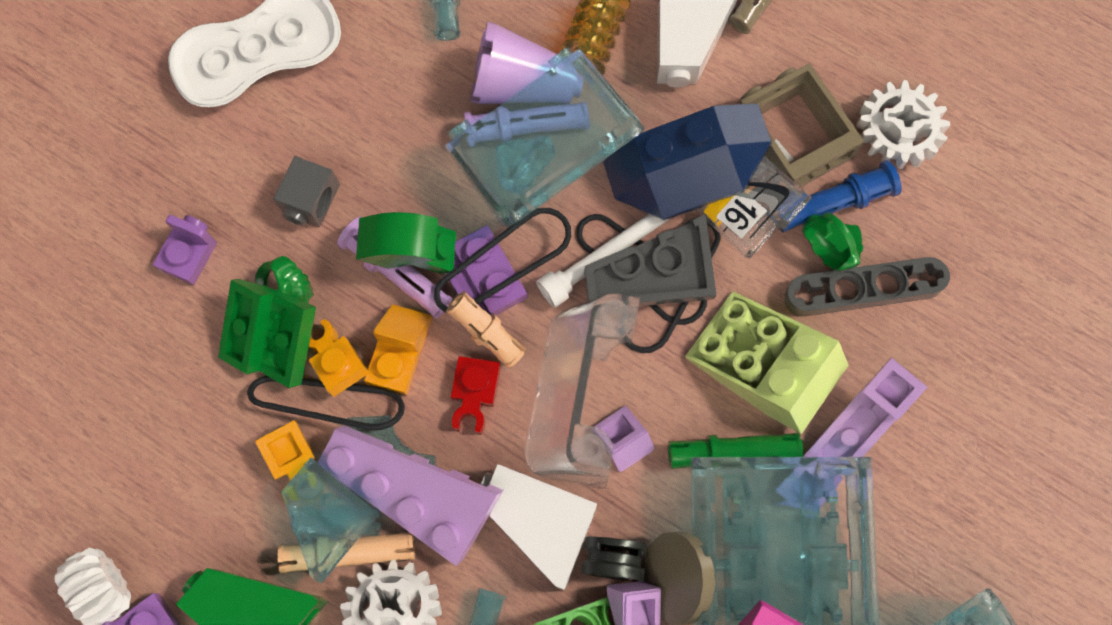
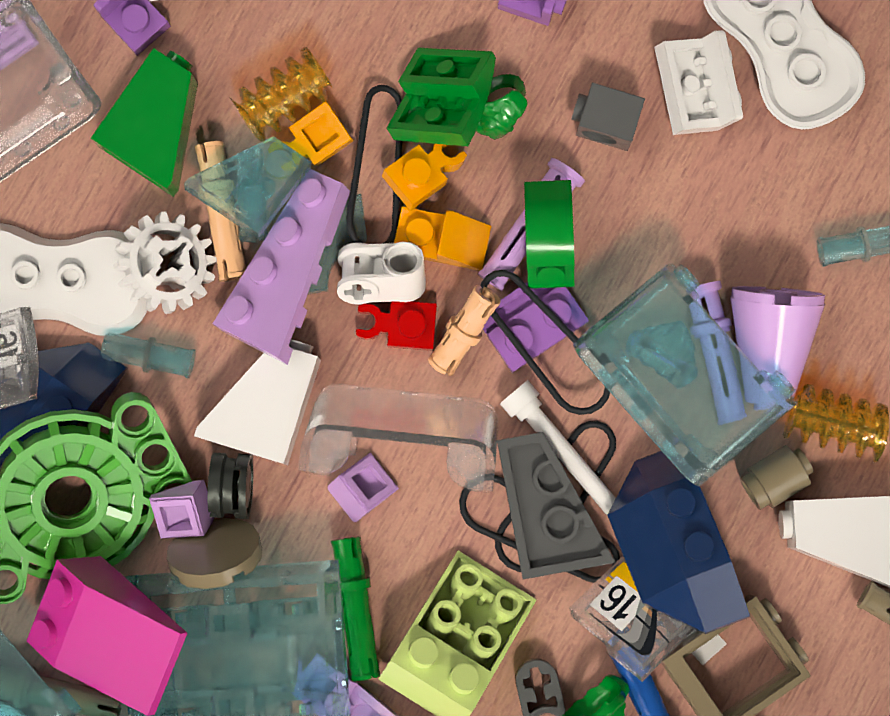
camera: 85 degrees right, 10 degrees up
none -> clear yellow piece [229,47,332,143]
none -> white piece [337,242,426,304]
none -> white bracket [654,30,743,135]
none -> dark tan brick [740,445,814,510]

